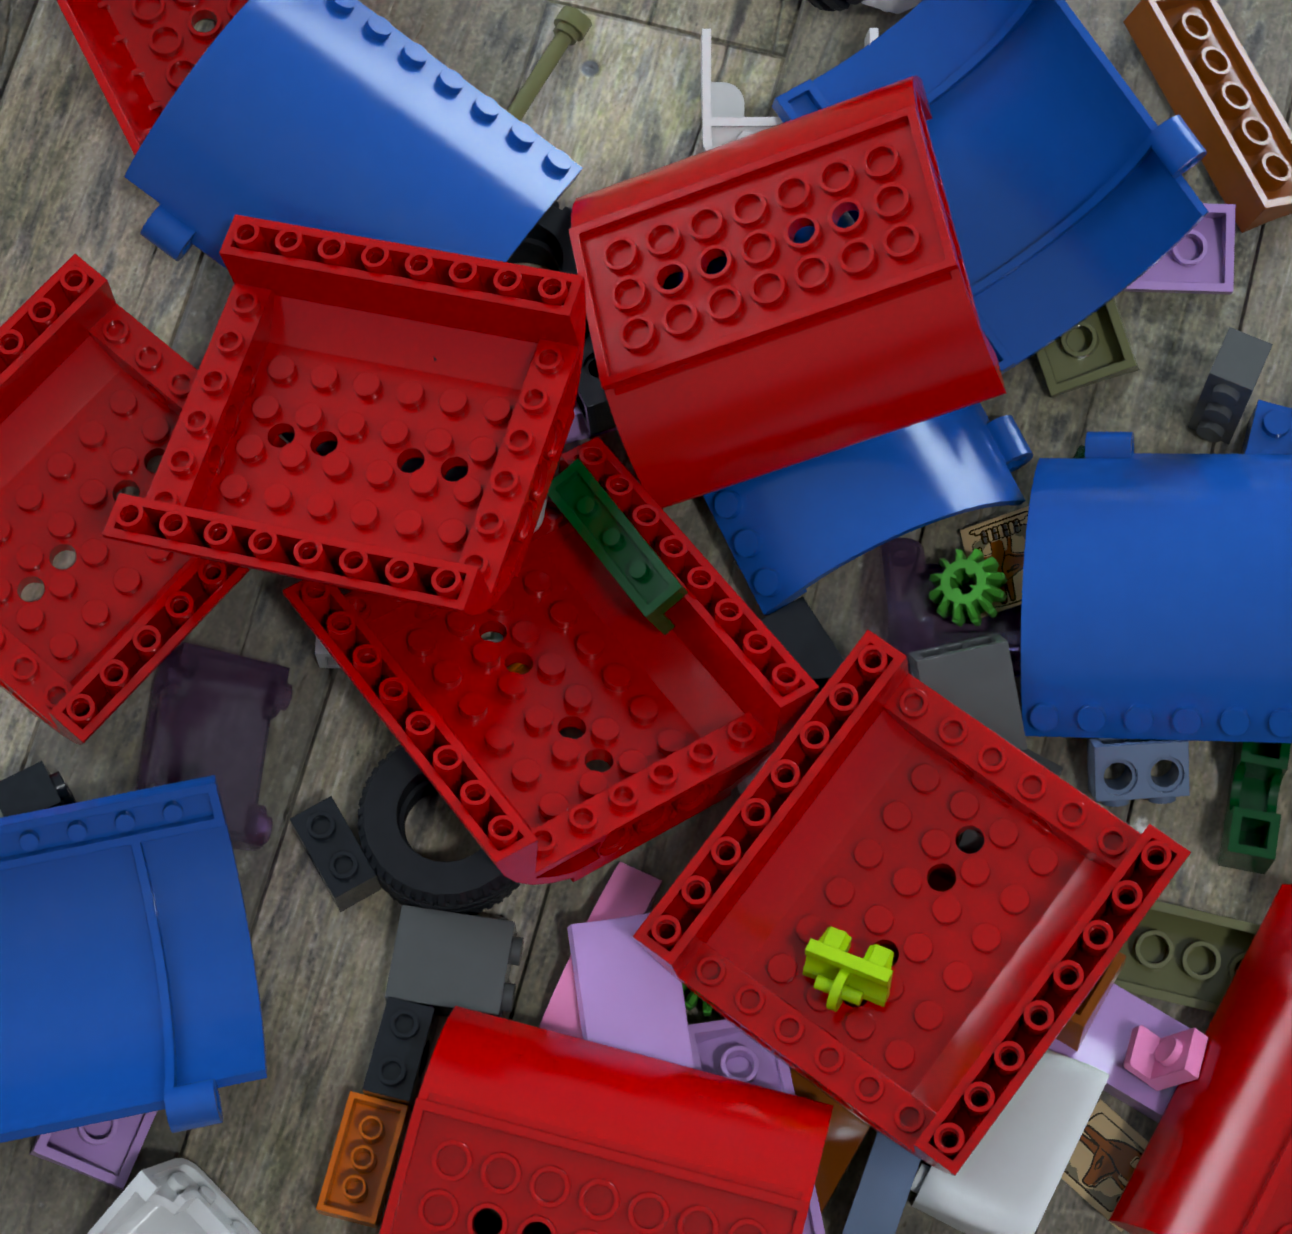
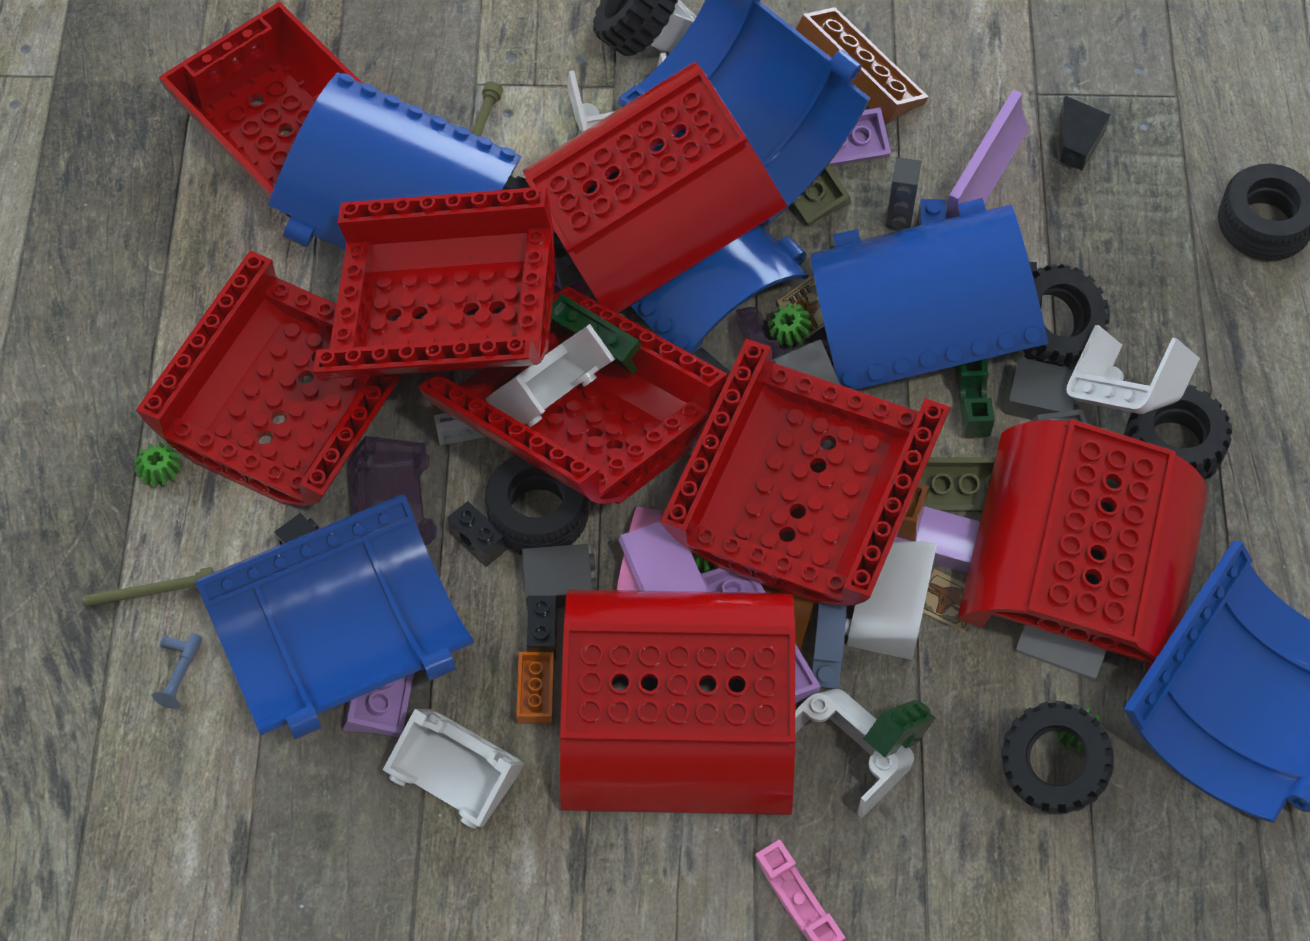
camera: 15 degrees left, 10 degrees down
lime hips [802,926,894,1012] -> none
sand blue brick [1087,738,1190,807] -> none
bright pink bracket [1124,1025,1208,1091] -> none
none -> white windscreen [485,324,615,428]

